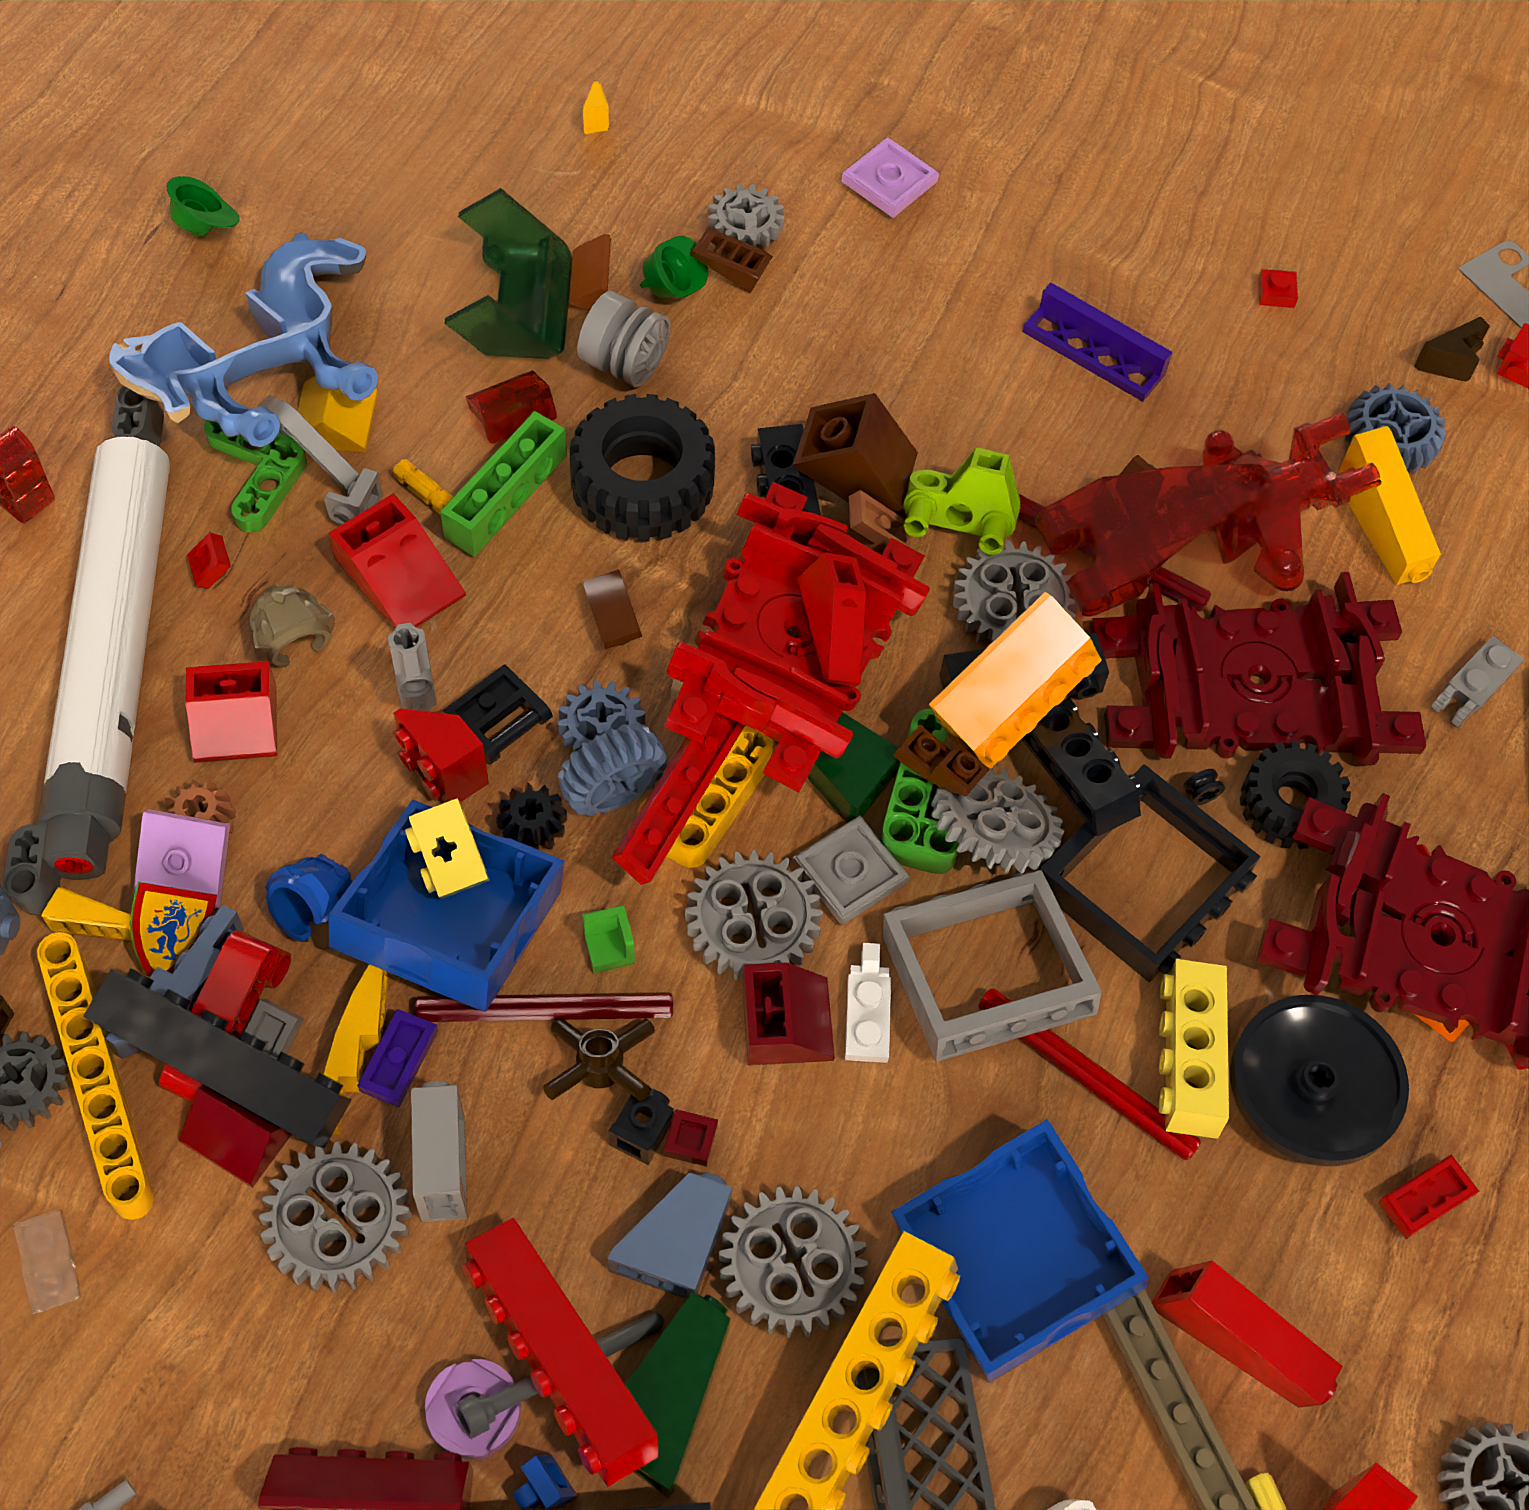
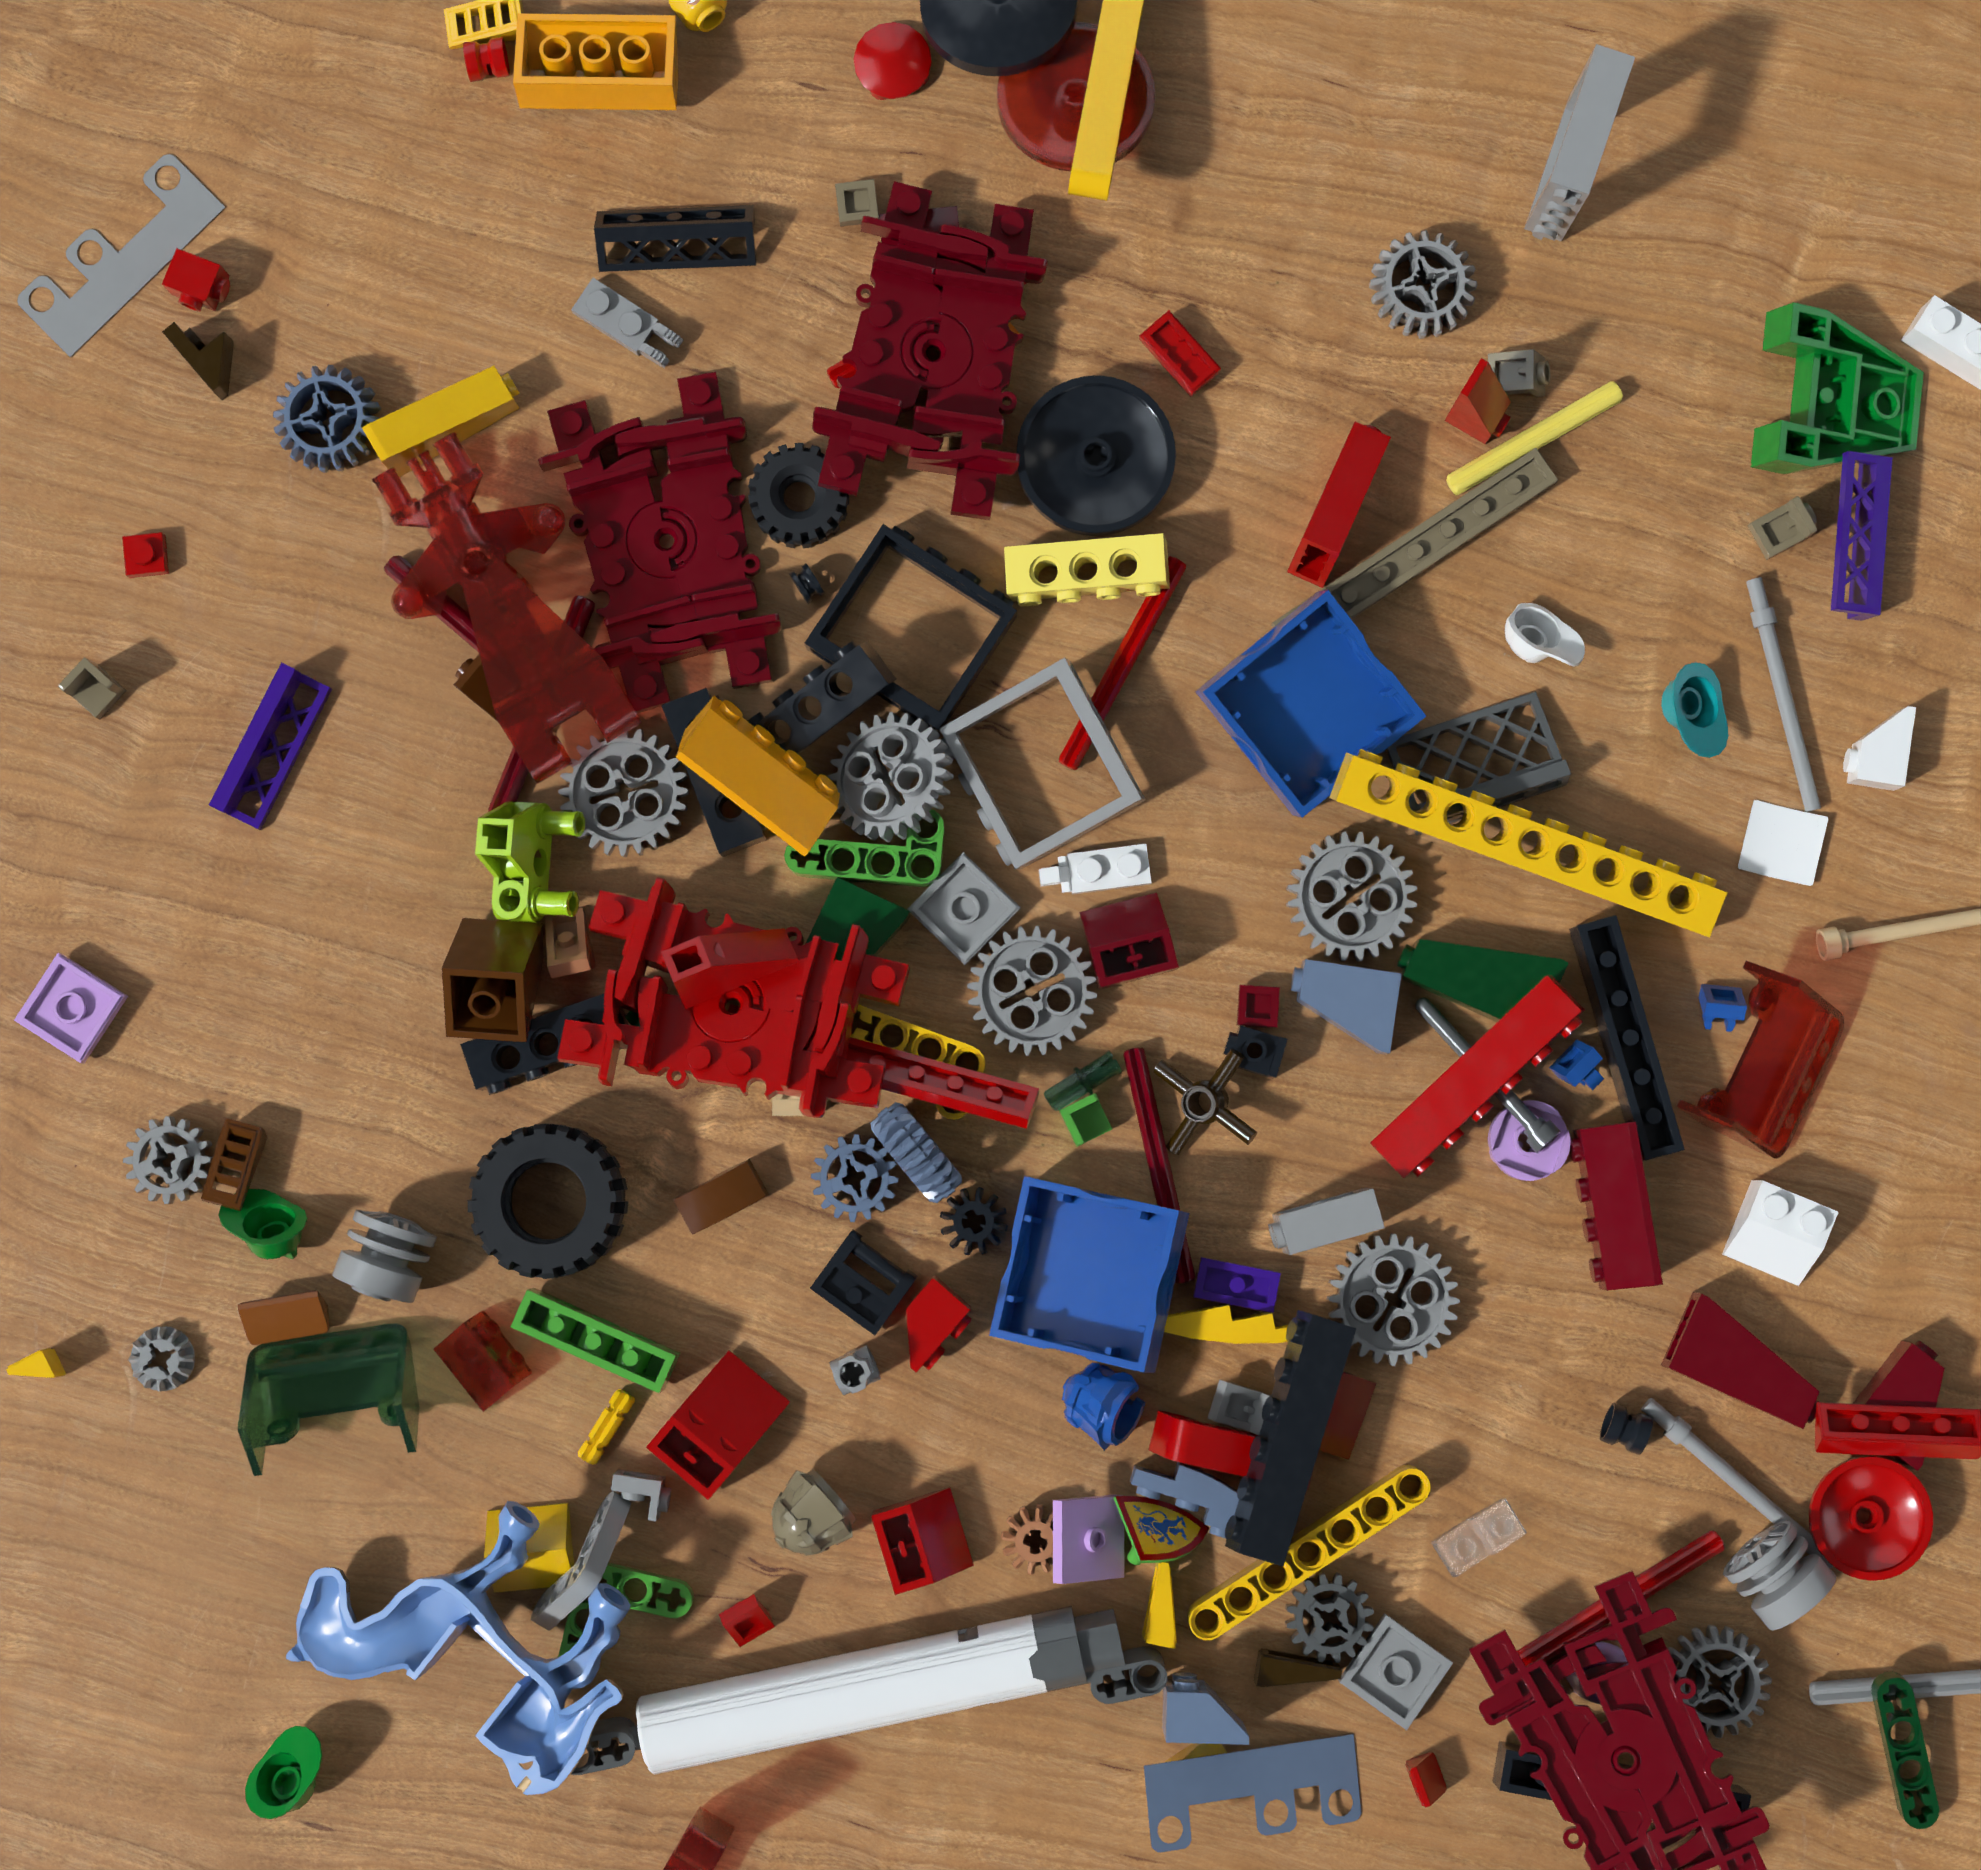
camera: 90 degrees left, 25 degrees up
light yellow brick [405,798,490,899] -> none
reddish brown slope [893,725,990,796] -> none
none -> dark tan panel [58,657,127,720]
none -> light grey gear [128,1326,195,1392]
none -> clear green axle [1044,1050,1122,1111]
none -> black wheel [1600,1403,1653,1455]

